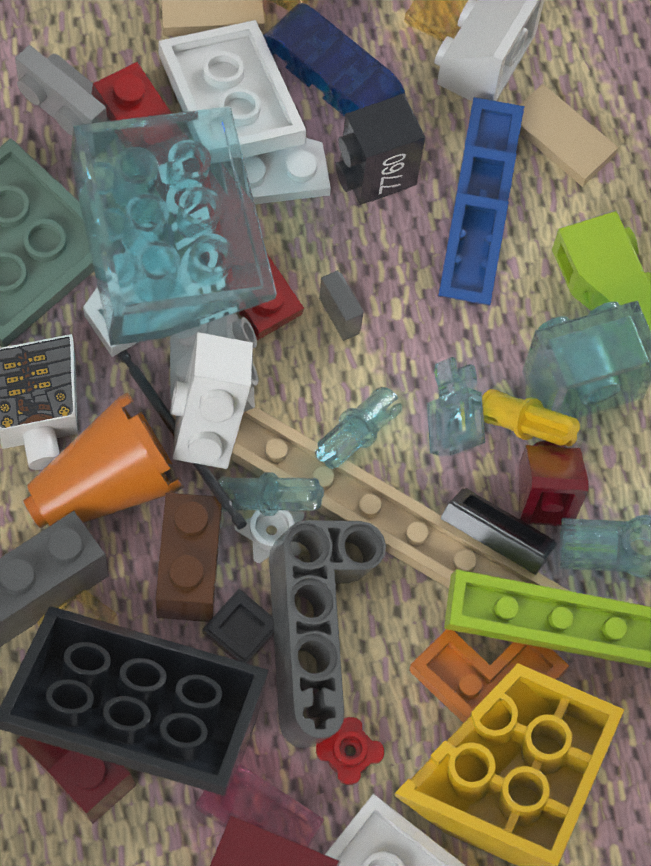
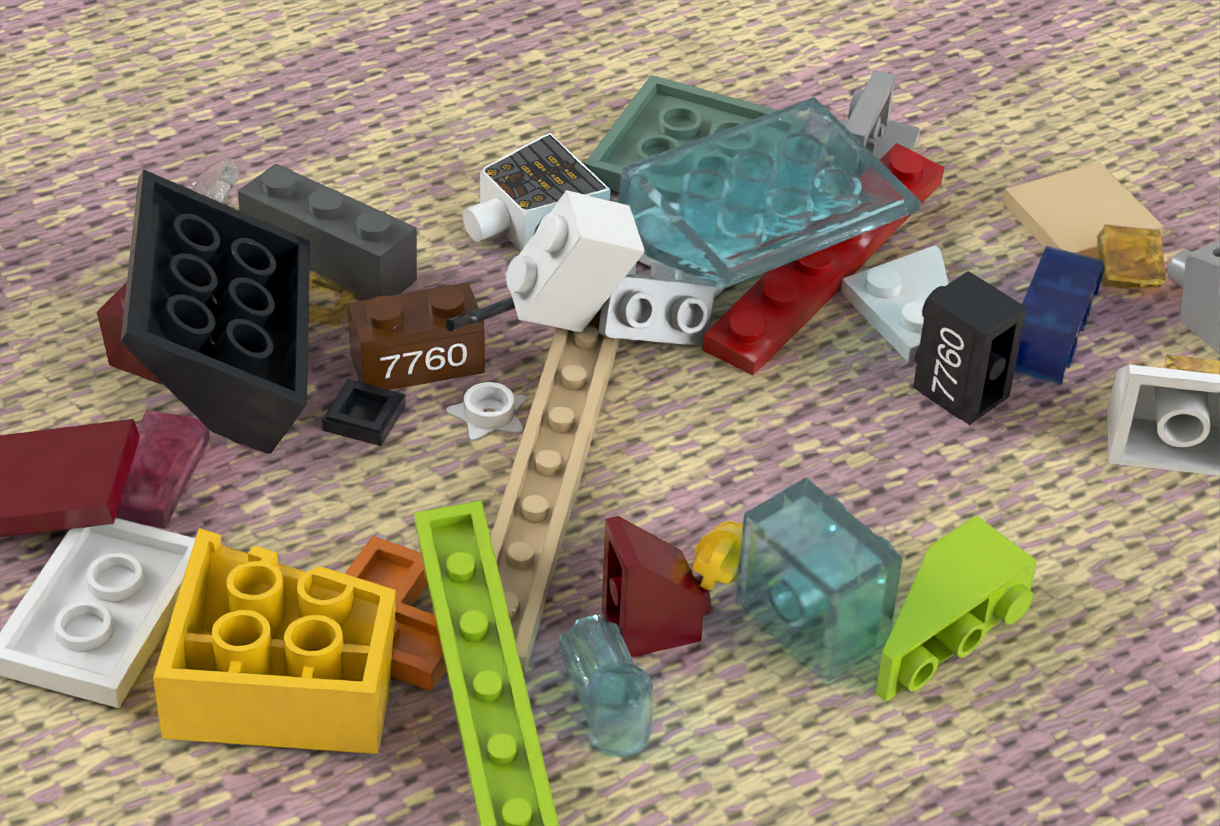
camera: 75 degrees right, 25 degrees down
orange cone [23,393,184,528] -> none
white plate [159,20,306,166] -> none
clear light blue axle [218,472,324,516] -> none
dark grey beam [269,520,386,749] -> none
clear light blue axle [315,387,402,469] -> none
red plate [316,717,384,785] -> none
dark grey tile [319,270,364,341] -> none
clear light blue plate [427,357,485,456] -> none
blue slope [438,97,524,306] -> none
black tile [440,488,557,575] -> none
tan tile [520,84,619,187] -> none

